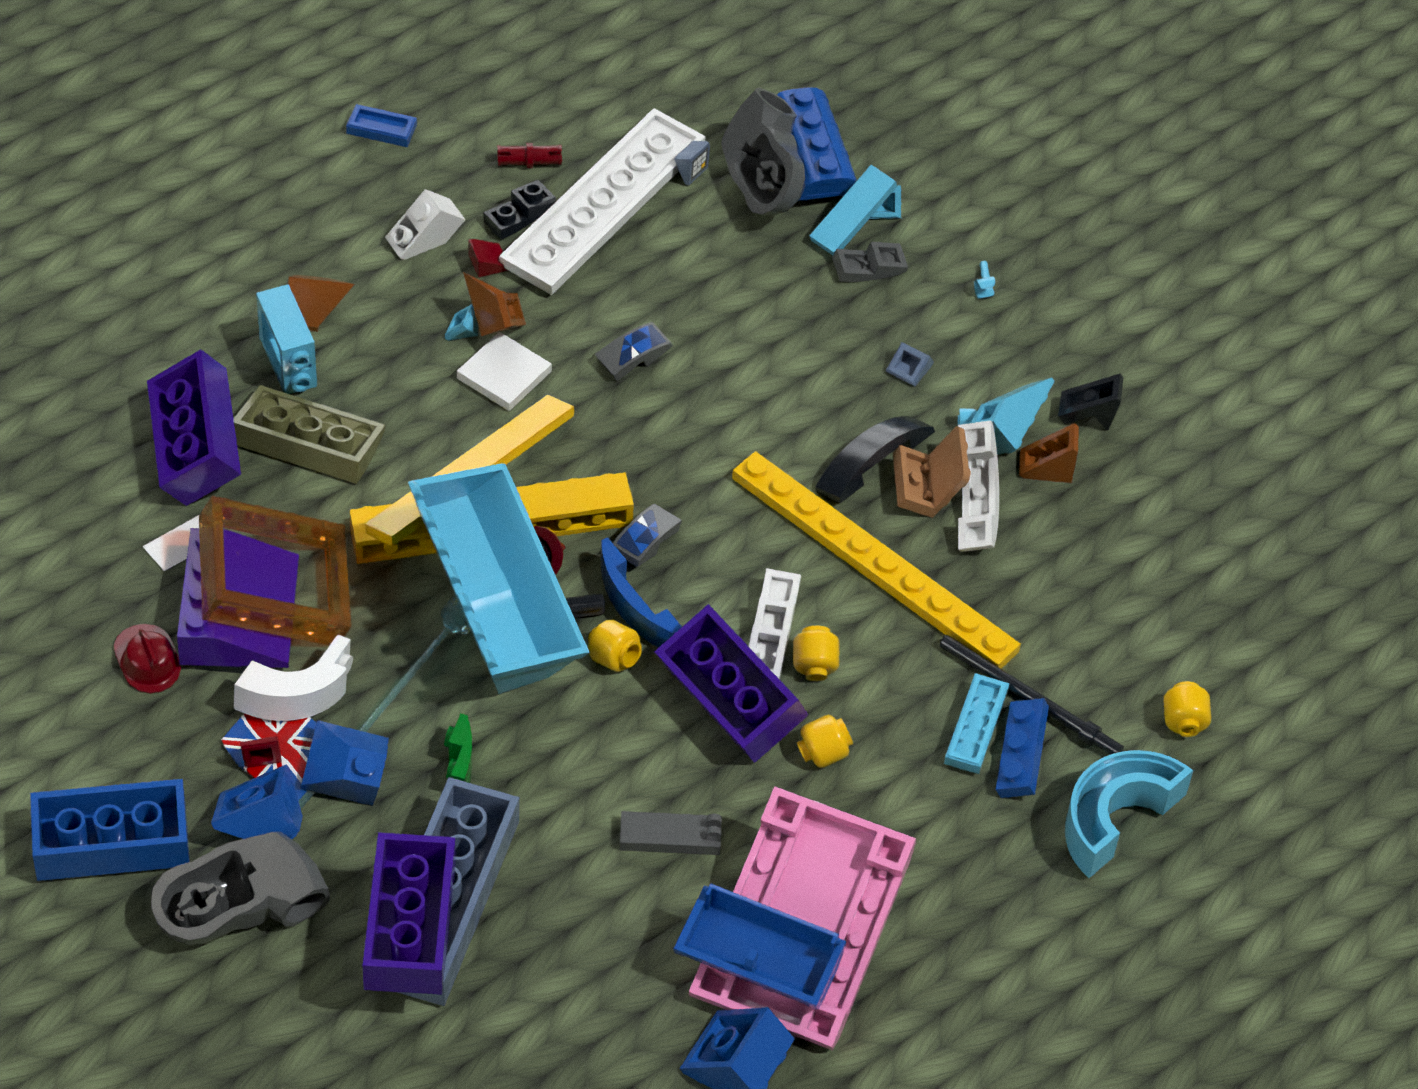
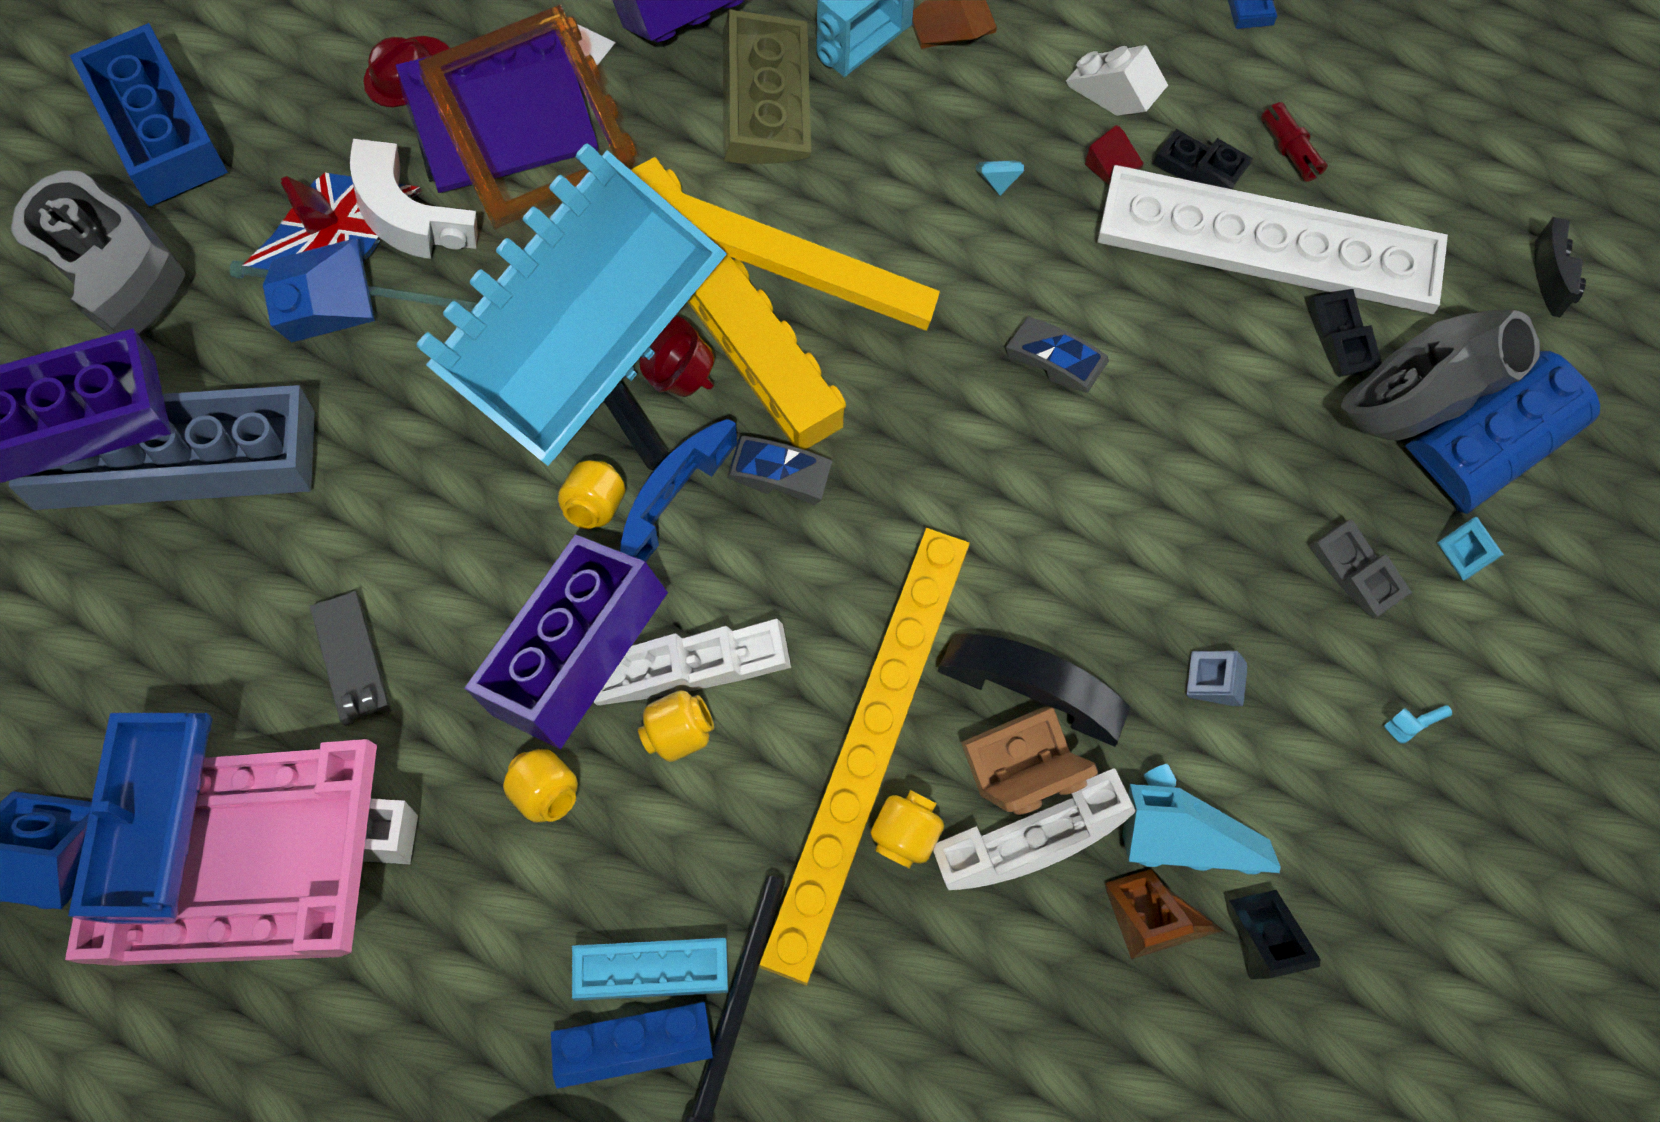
camera: 70 degrees right, 15 degrees up
blue slope [211,764,303,839] -> none
green slope [444,713,472,783] -> none
white tile [457,332,552,411] -> none
dark orange slope [463,272,526,336] -> none
sand blue slope [674,141,710,185] -> none
medium azure tile [809,165,897,255] -> none
none -> yellow head [871,790,944,869]
none -> black slope [1307,289,1382,377]
none -> black slope [1534,217,1586,318]

